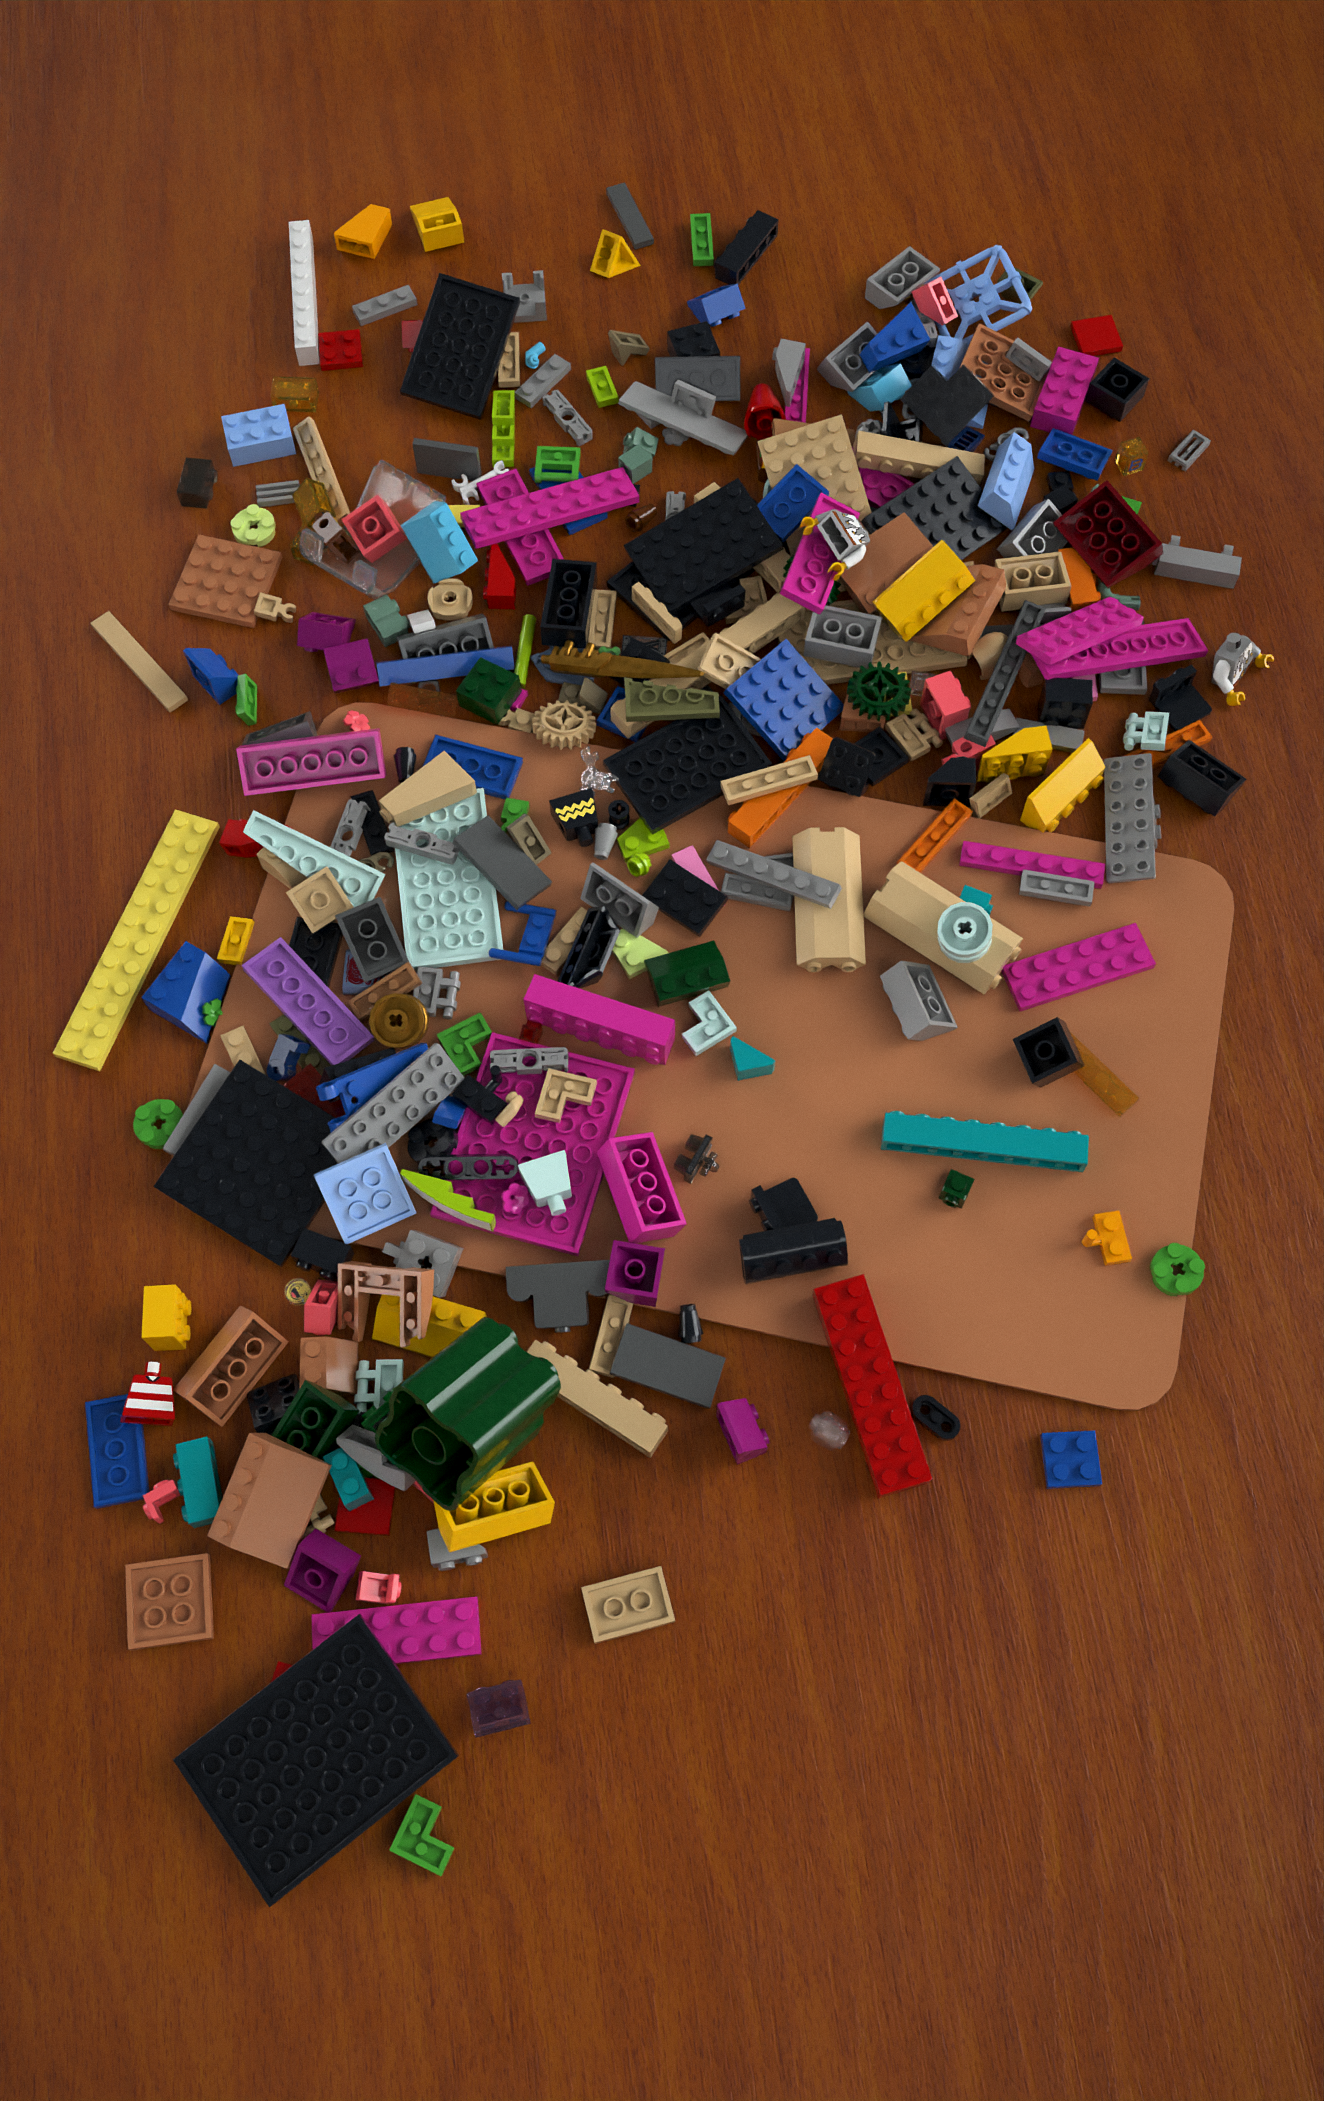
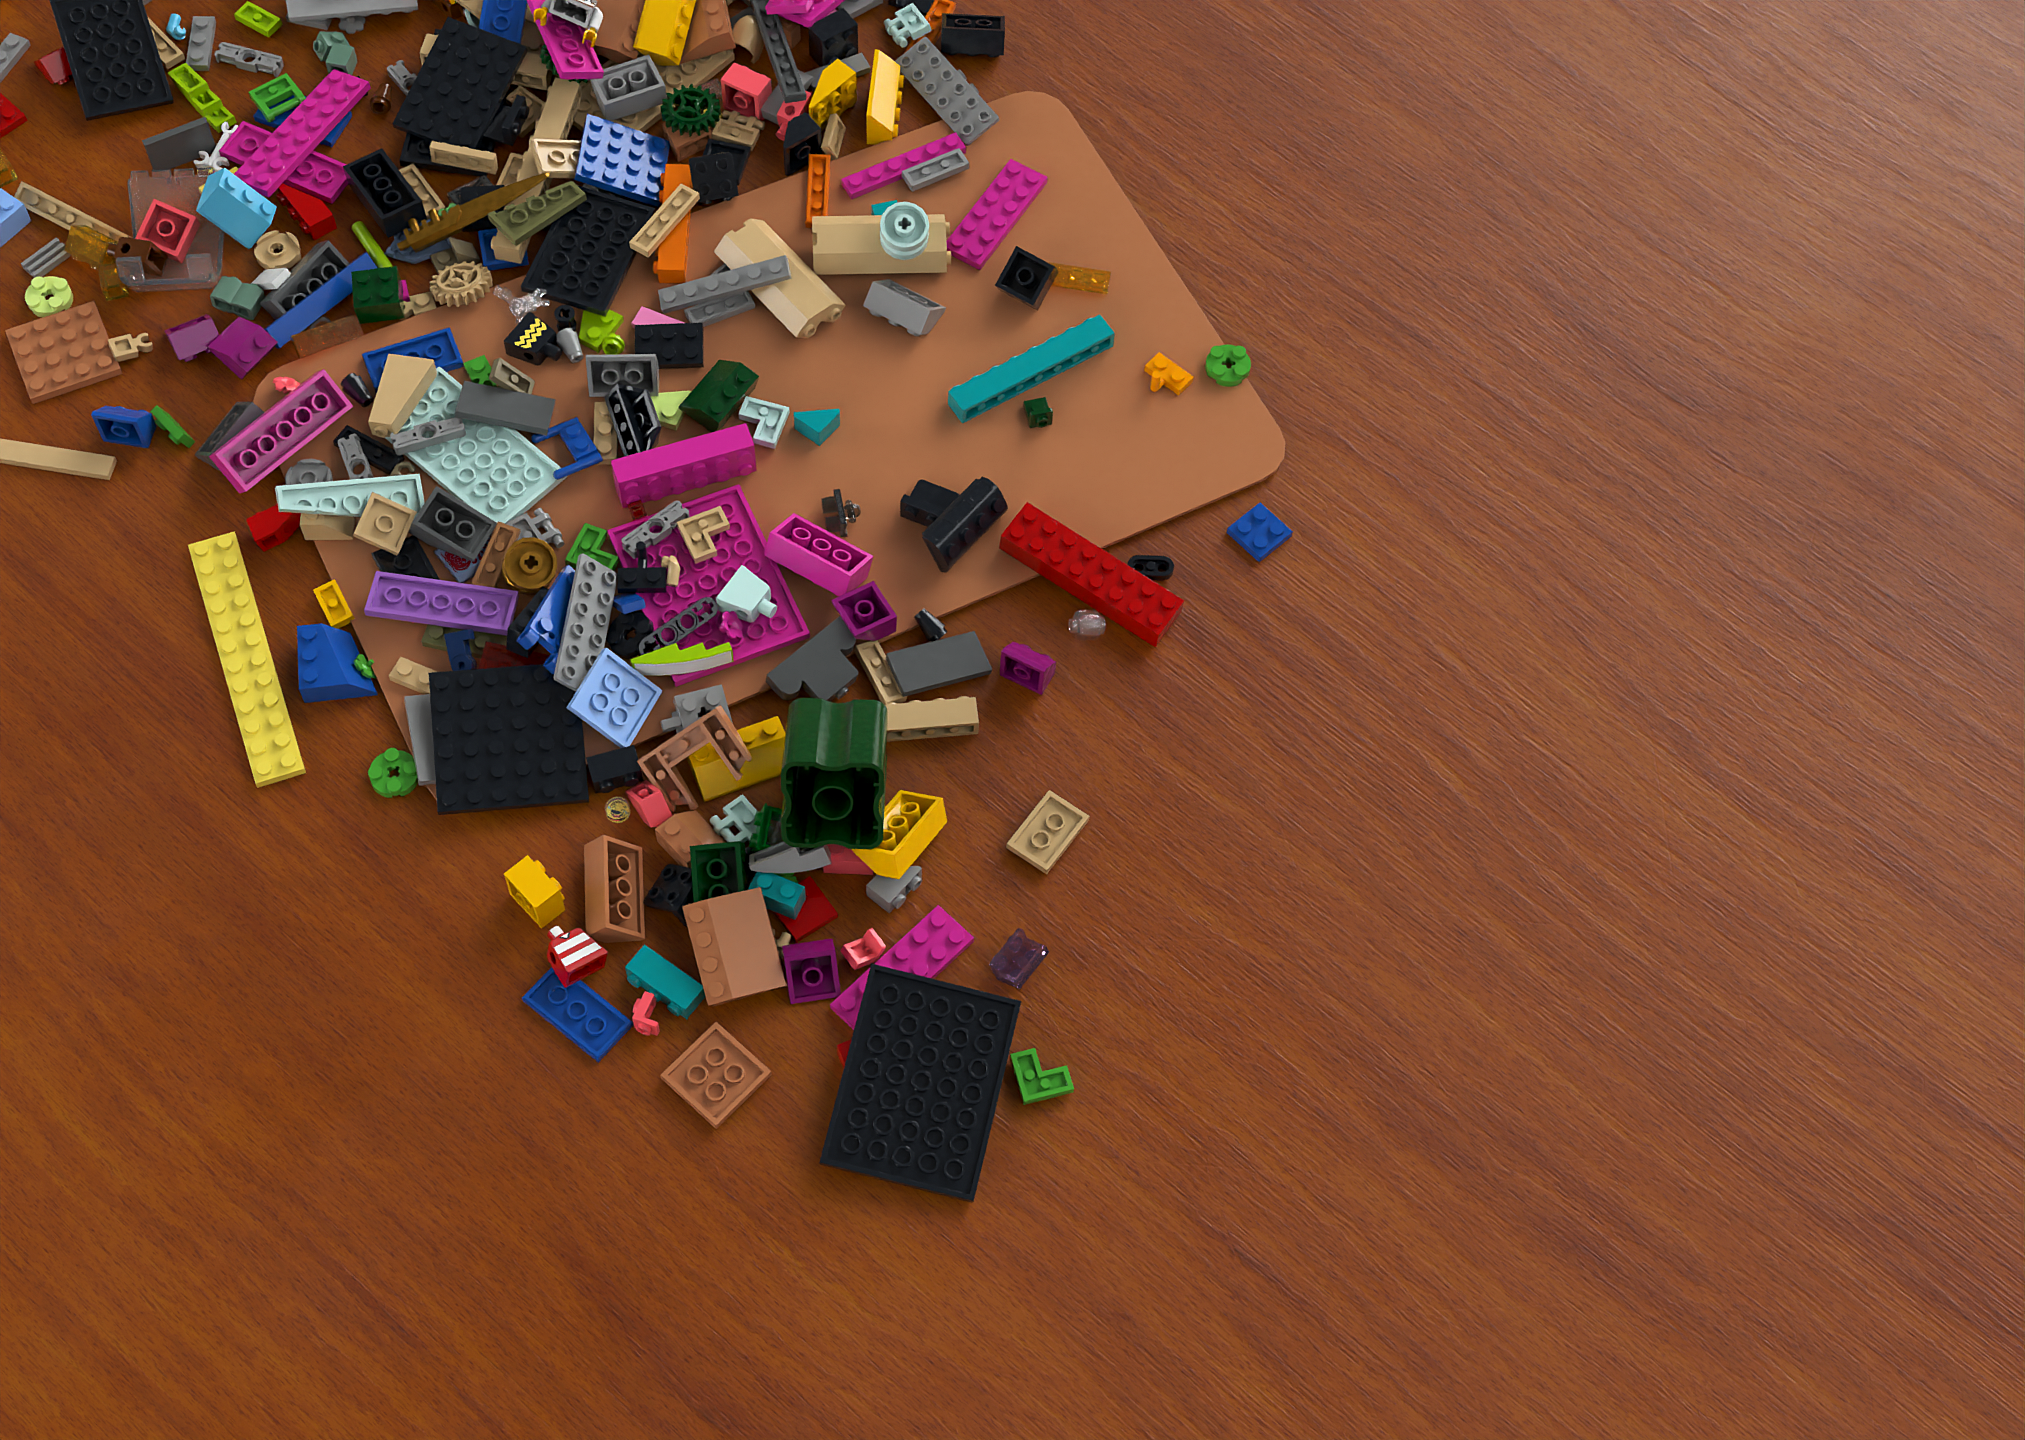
camera: 45 degrees left, 5 degrees down
none -> light grey tile [285,458,333,485]

